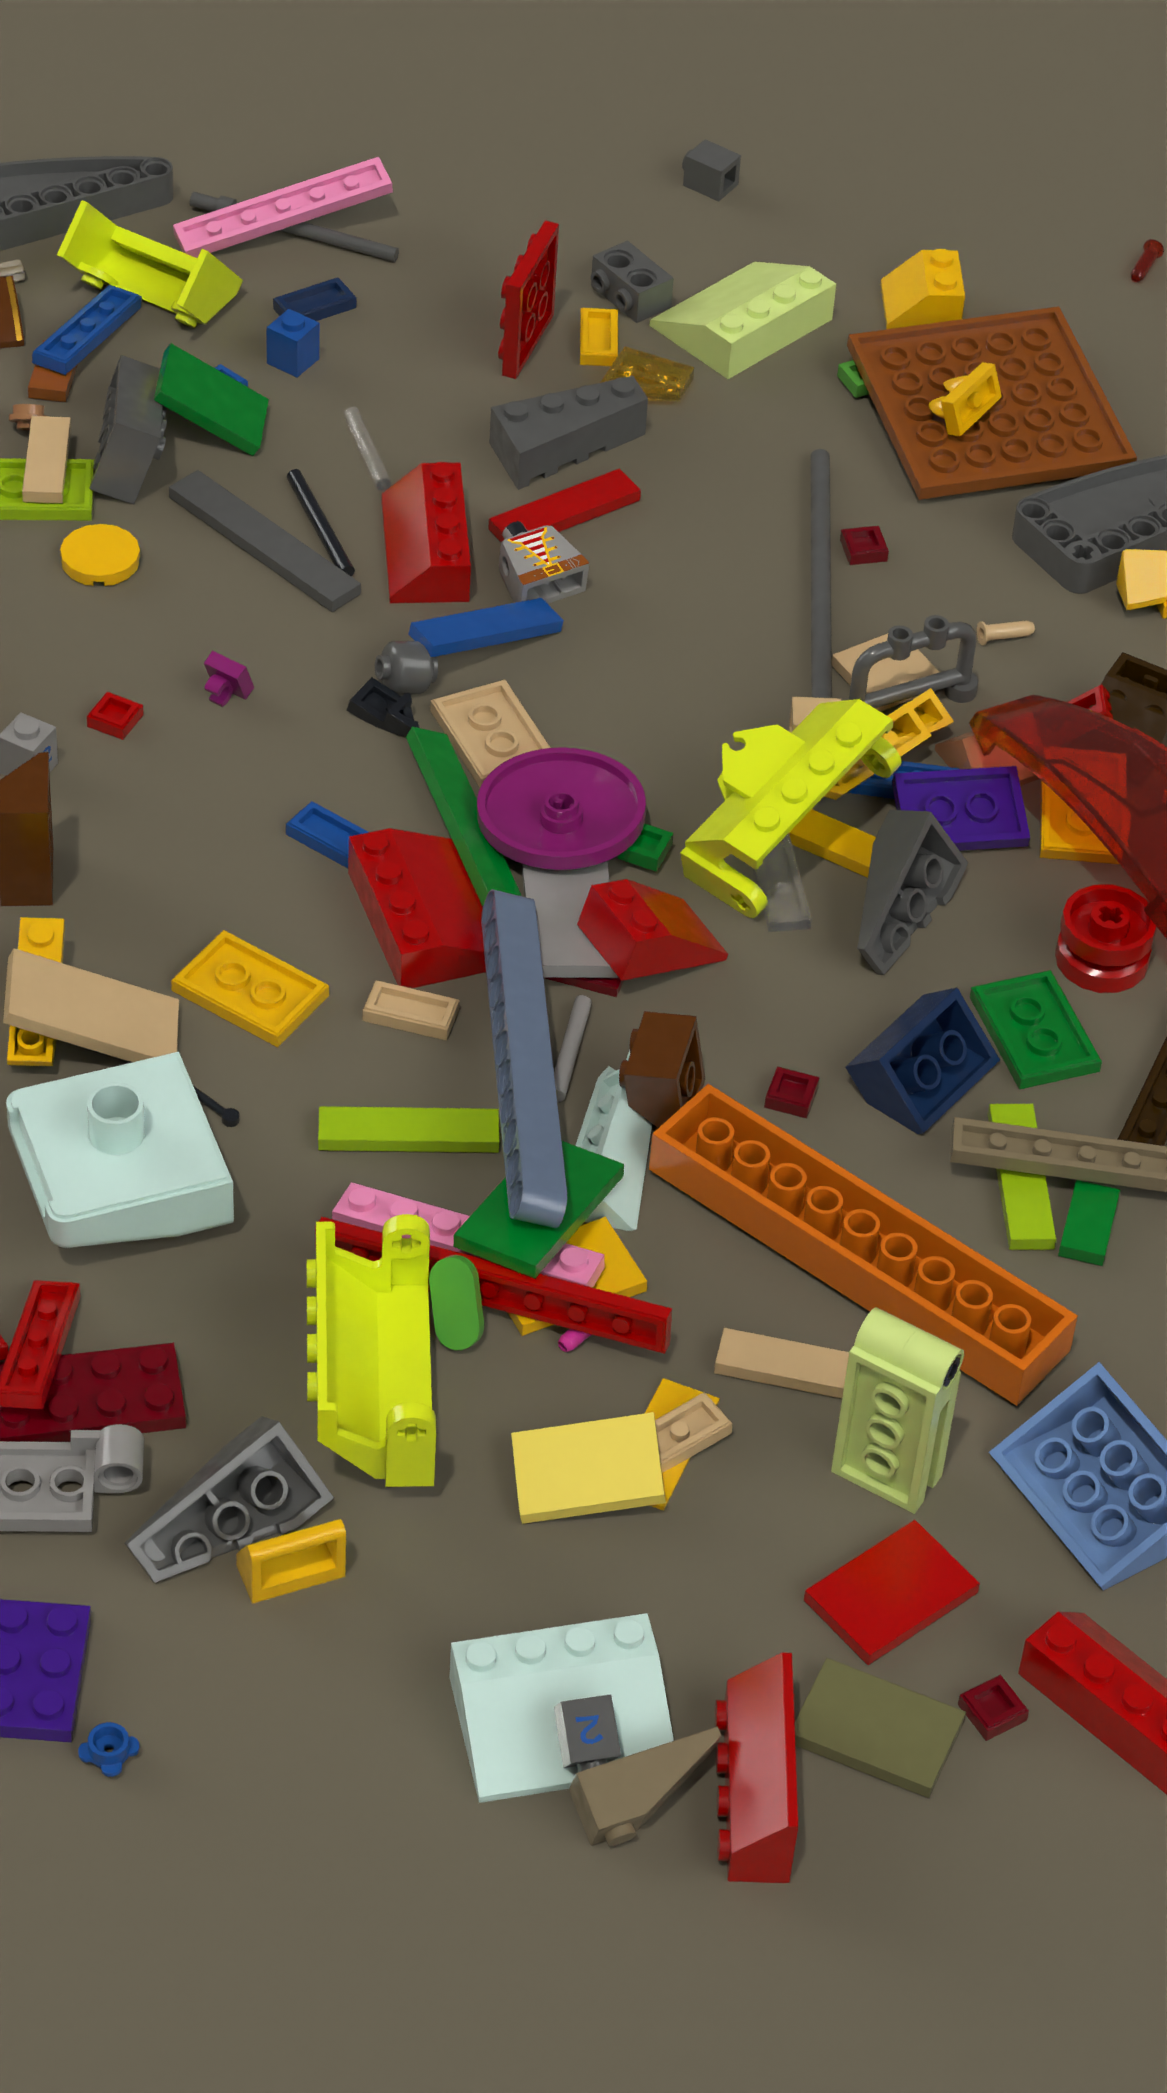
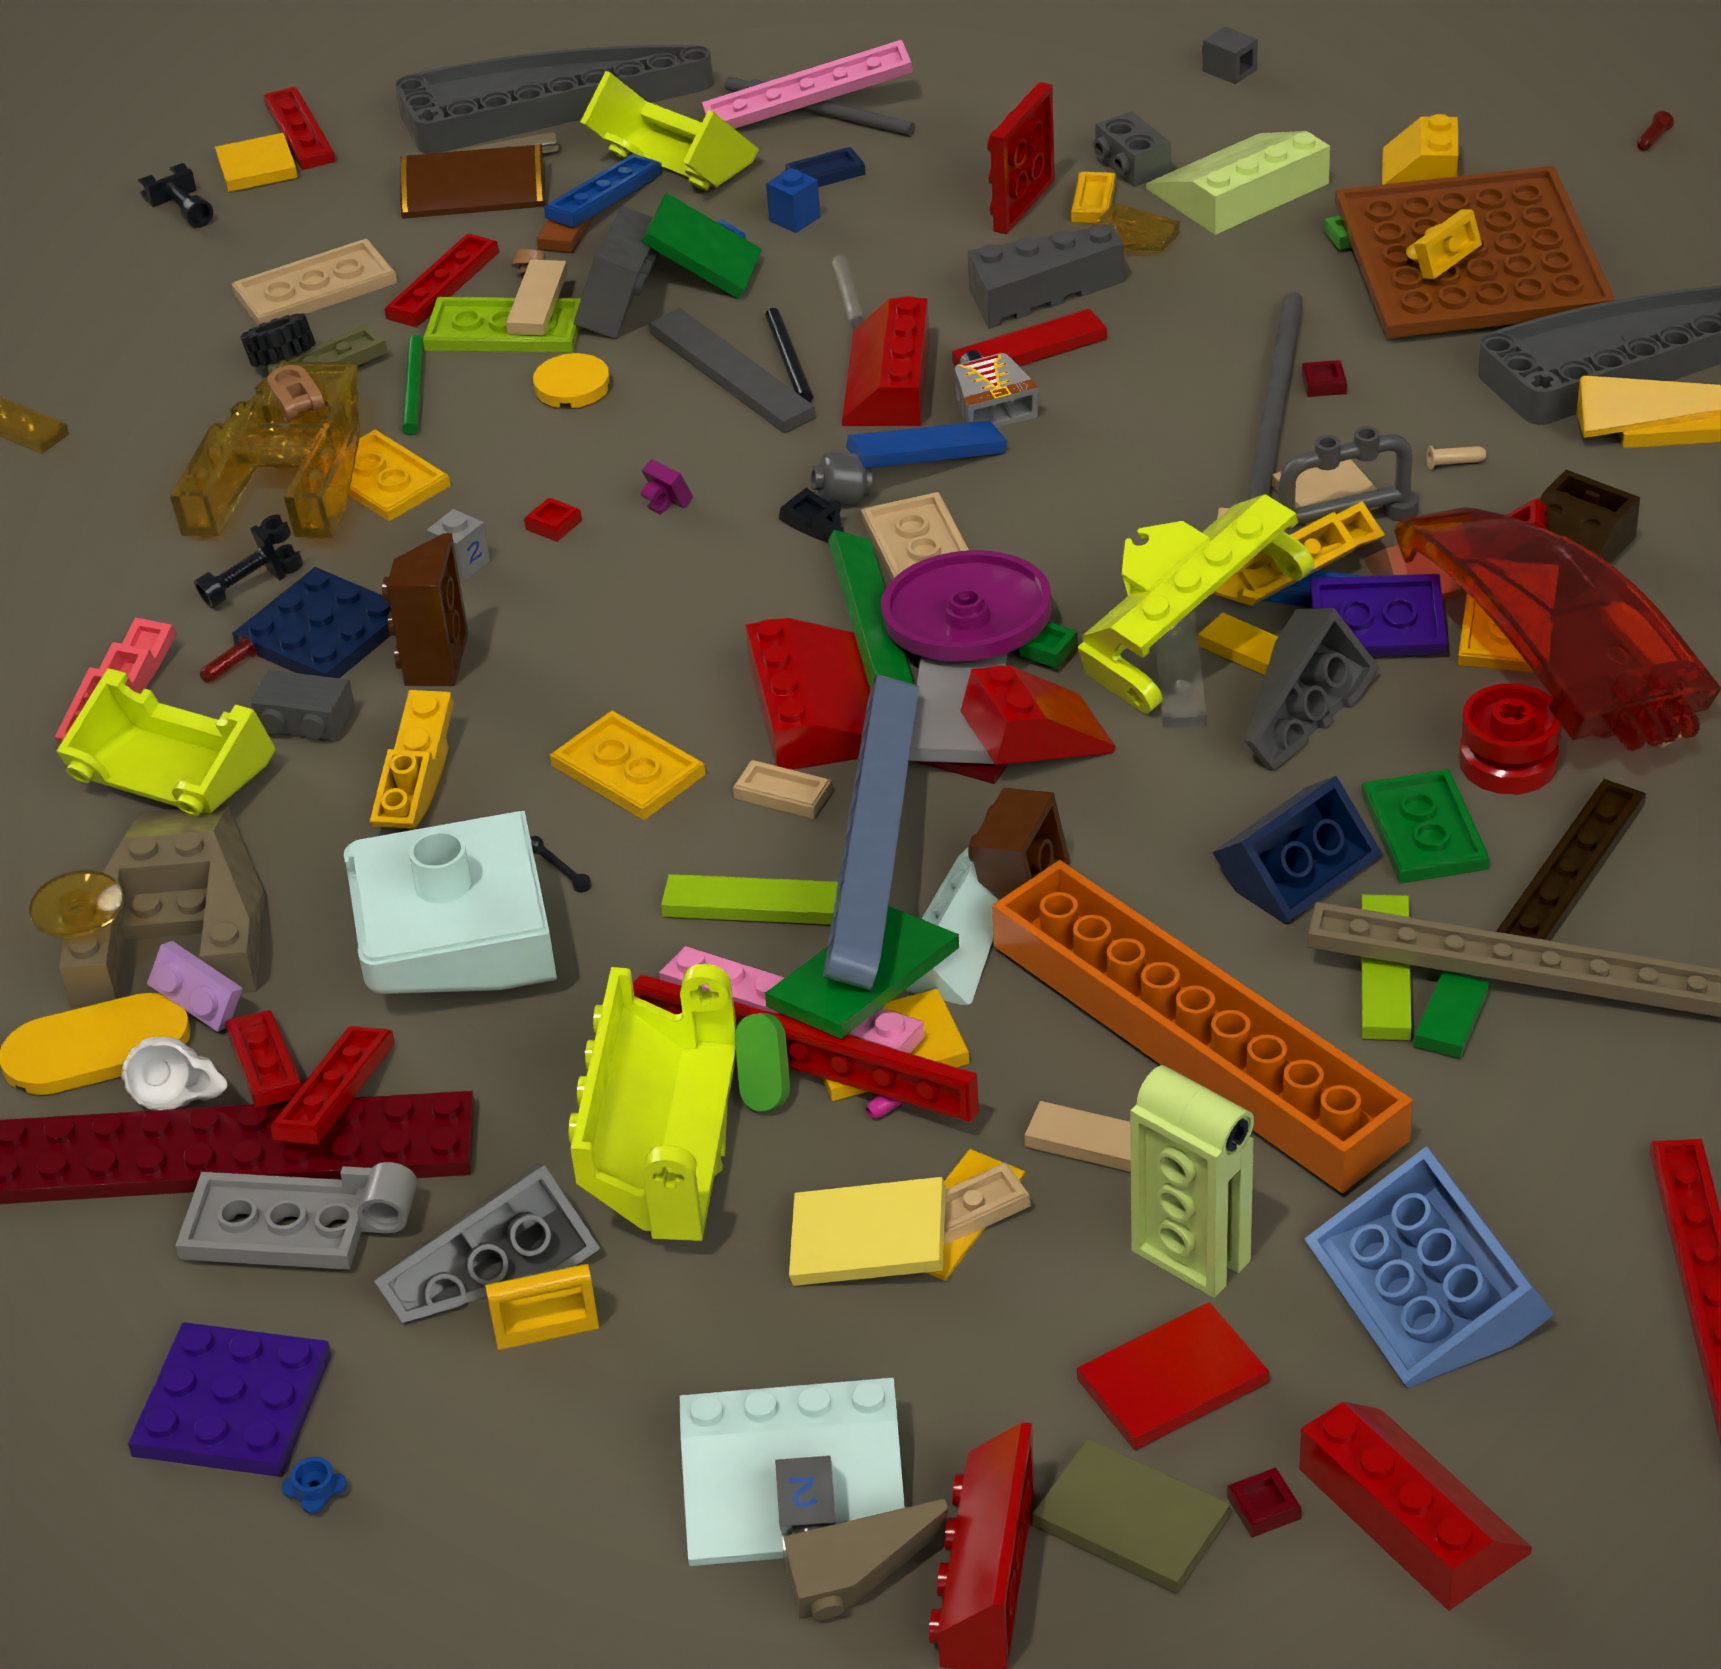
camera: 15 degrees right, 5 degrees down
tan tile [3,948,179,1062] -> none
blue tile [286,801,368,868] -> none
light grey bar [554,995,592,1102] -> none
dark red tile [764,1066,820,1119] -> none

